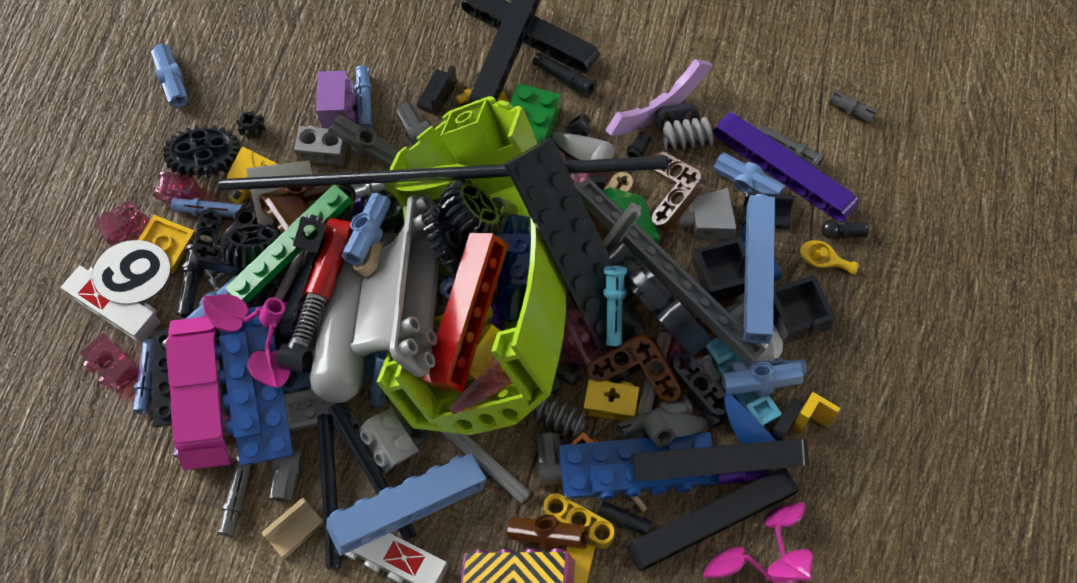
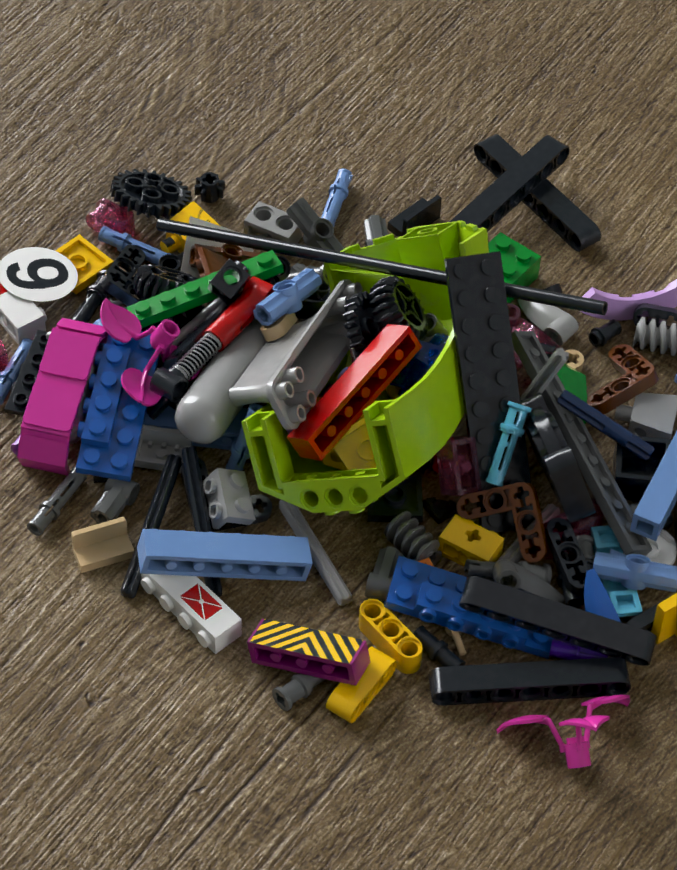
camera: 15 degrees right, 15 degrees down
clear pink piece [95,201,146,245] -> none
medium blue piece [151,43,189,108] -> none
medium lavender piece [316,70,357,129] -> none
clear pink piece [449,357,512,414] -> none
reddish brown piece [507,514,590,551] -> none
black pin [532,52,597,98] -> none
none -> dark blue axle [557,390,654,461]

